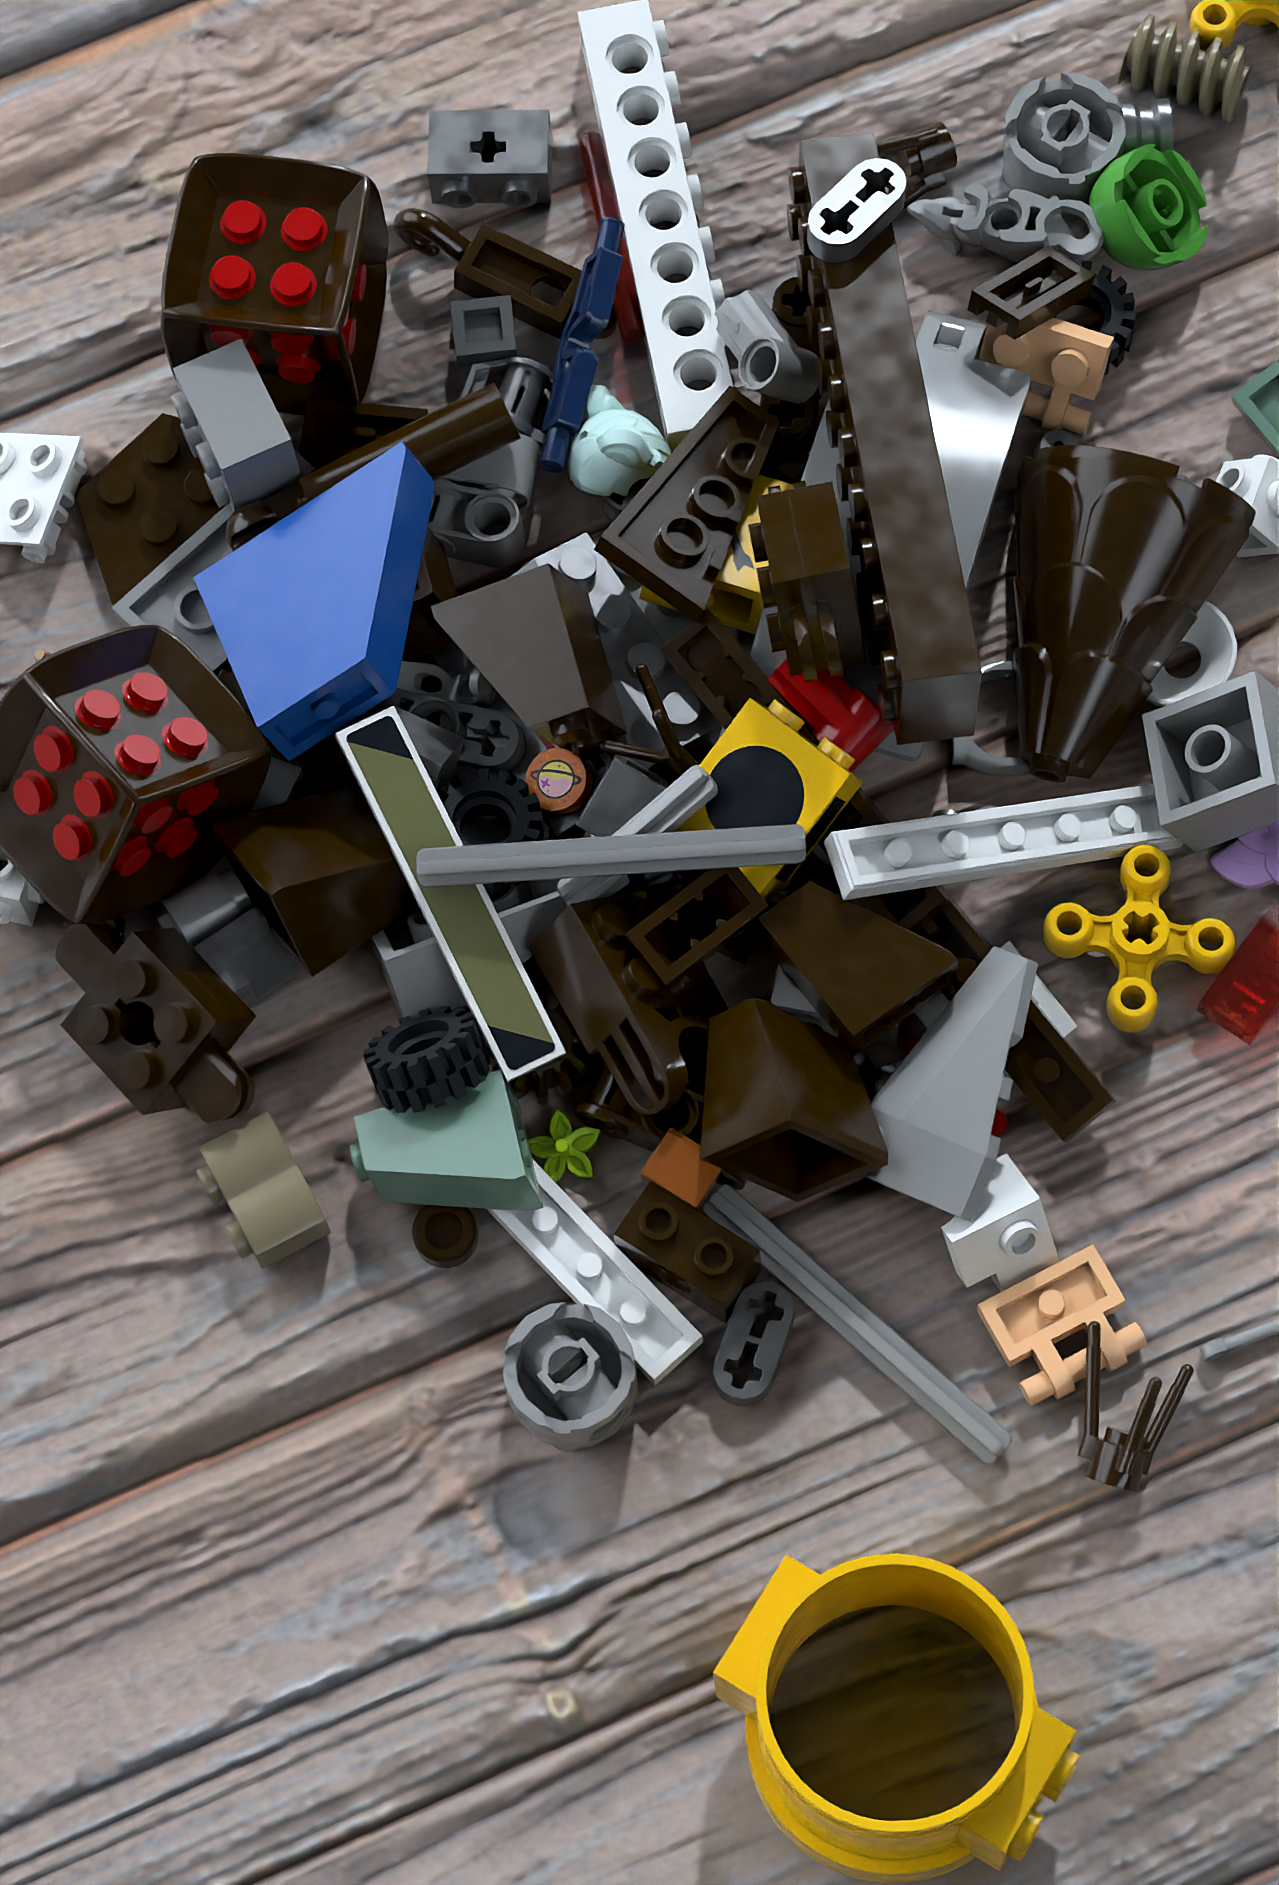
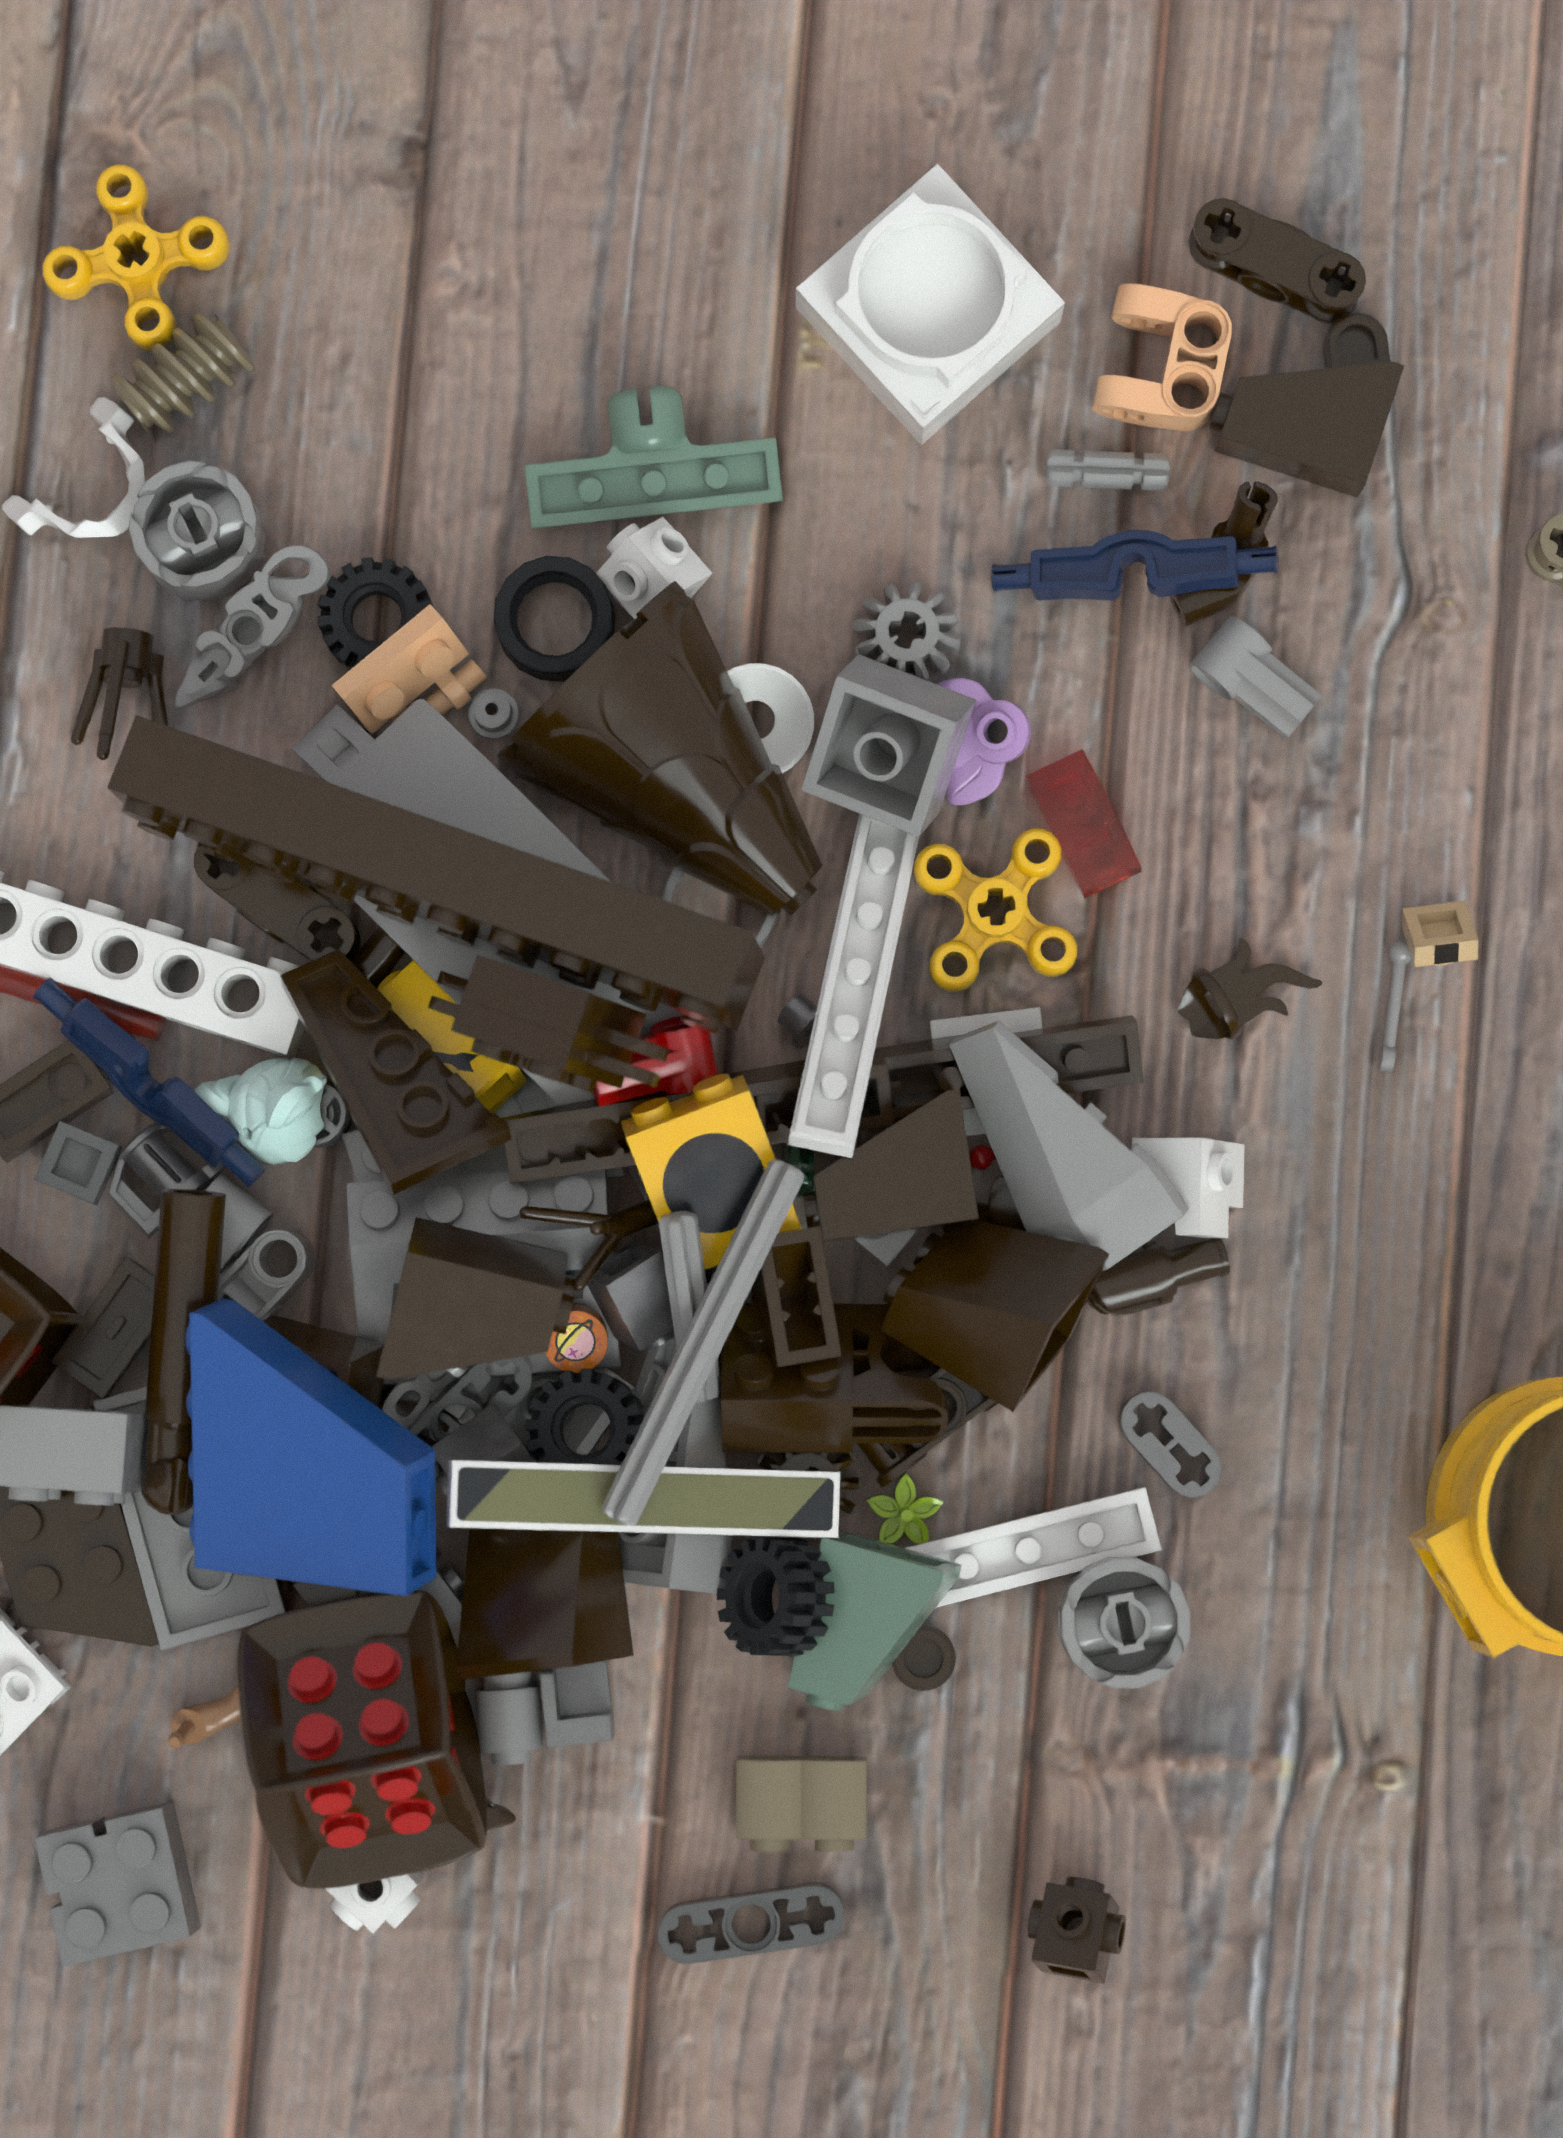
camera: 65 degrees left, 15 degrees up
dark brown brick [55,922,256,1123] -> none
dark brown brick [614,1181,762,1324] -> none
dark orange slope [640,1127,722,1211] -> none
light grey axle [703,1184,1012,1465] -> none
light grey piece [715,290,818,404] -> none
beam [807,158,906,263] -> none
dark brown tile [967,246,1095,340] -> none
light nougat plate [977,1244,1147,1406] -> none
dark brown plant [1078,1321,1194,1492] -> none
bright green cylinder [1089,144,1208,270] -> none
flat silver wheel [1120,98,1173,155] -> none
none -> white helmet [2,397,145,538]
none -> black tyre [493,556,615,682]
none -> dark grey beam [658,1882,845,1964]
none -> dark brown brick [1028,1877,1126,1984]
none -> dark brown arm [1088,1238,1230,1316]
none -> dark brown piece [1178,937,1322,1040]

